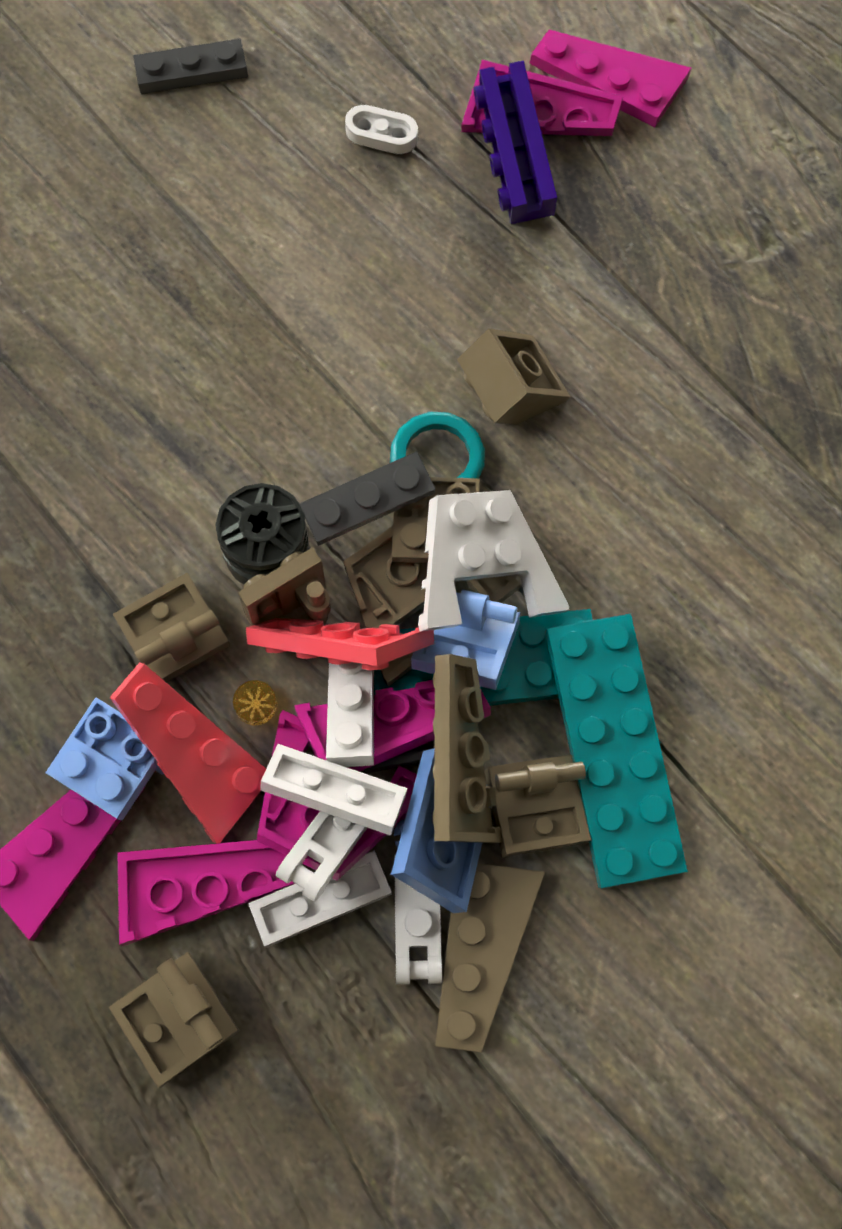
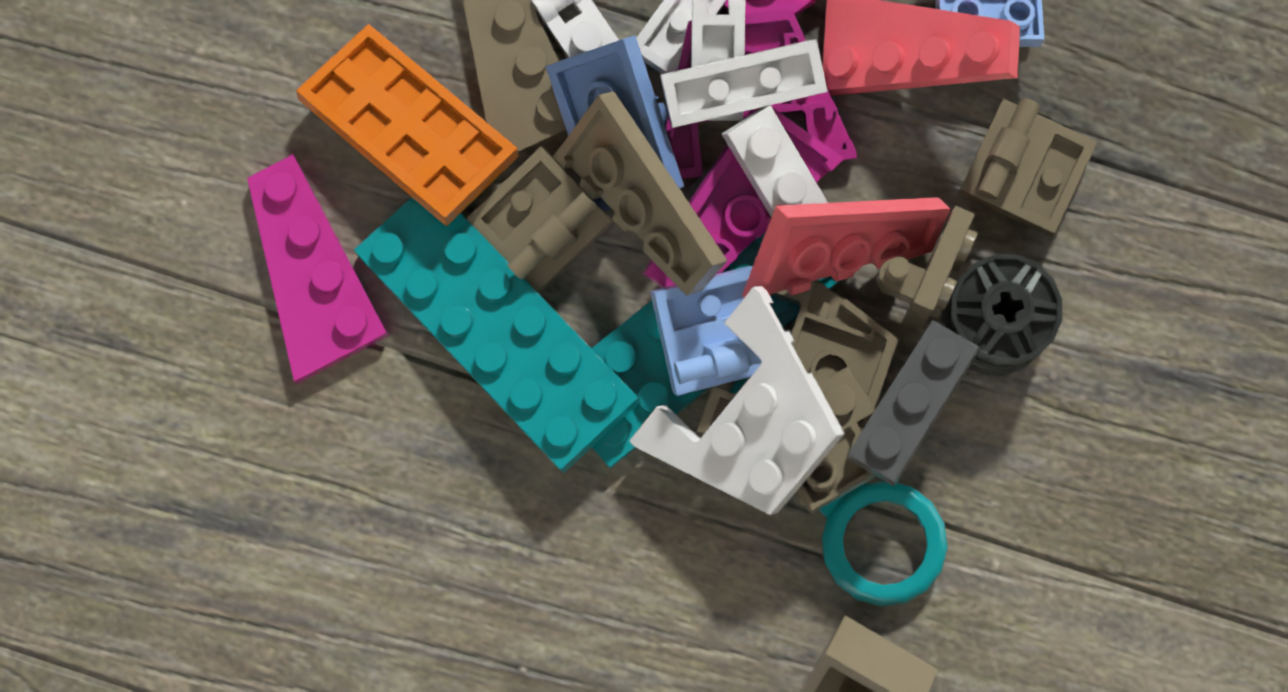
camera: 155 degrees right, 10 degrees up
clear yellow tile [233,680,277,725] -> none
none -> dark pink wing [247,154,389,384]
none -> orange plate [296,24,518,227]

